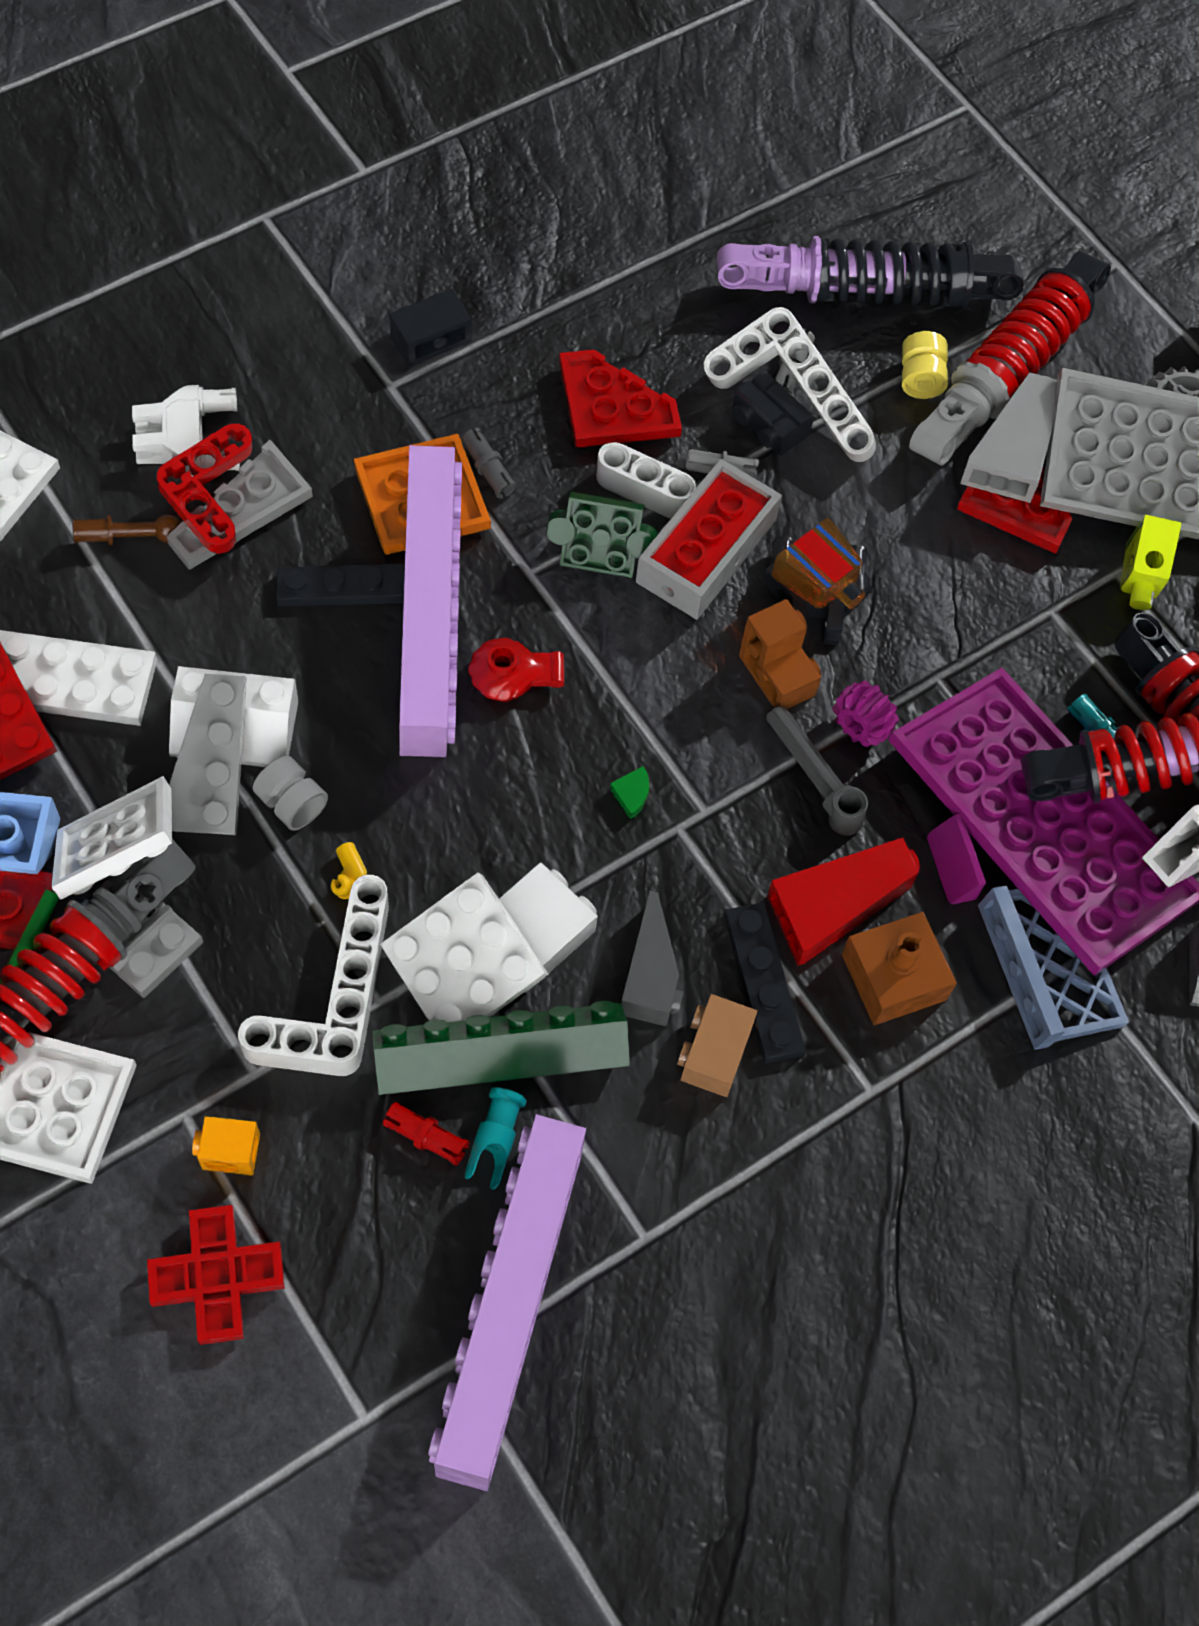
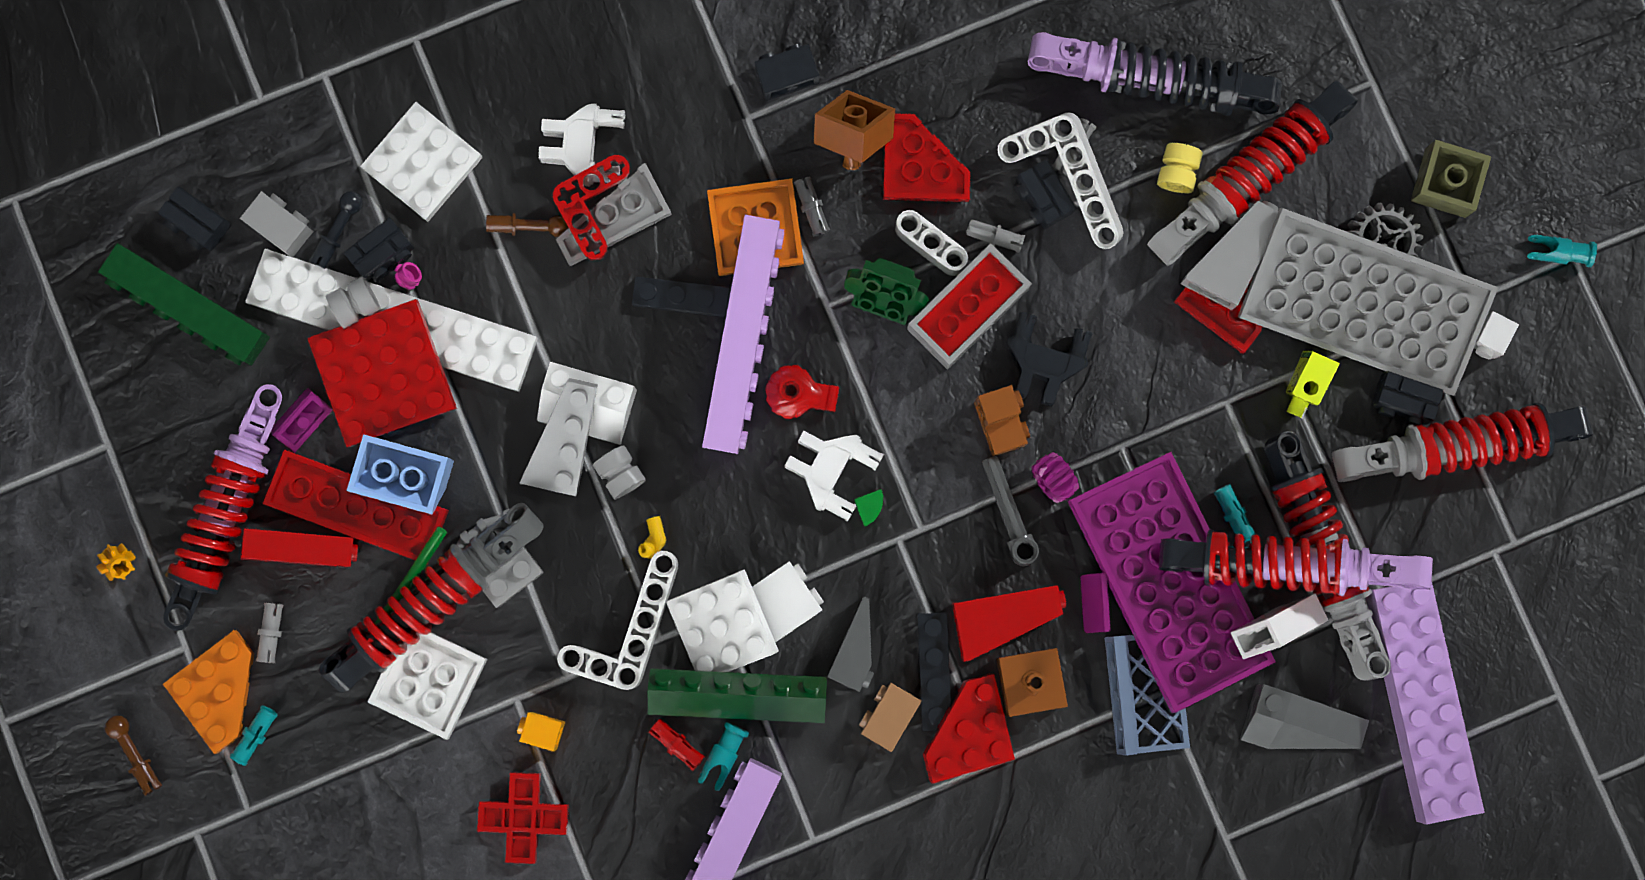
camera: 15 degrees right, 20 degrees up
white plate [52,776,172,900] -> none
clear orange torso [772,517,865,609] -> none
none -> white connector [785,431,884,522]
none -> dark orange brick [814,90,895,170]
none -> red plate [923,673,1015,783]

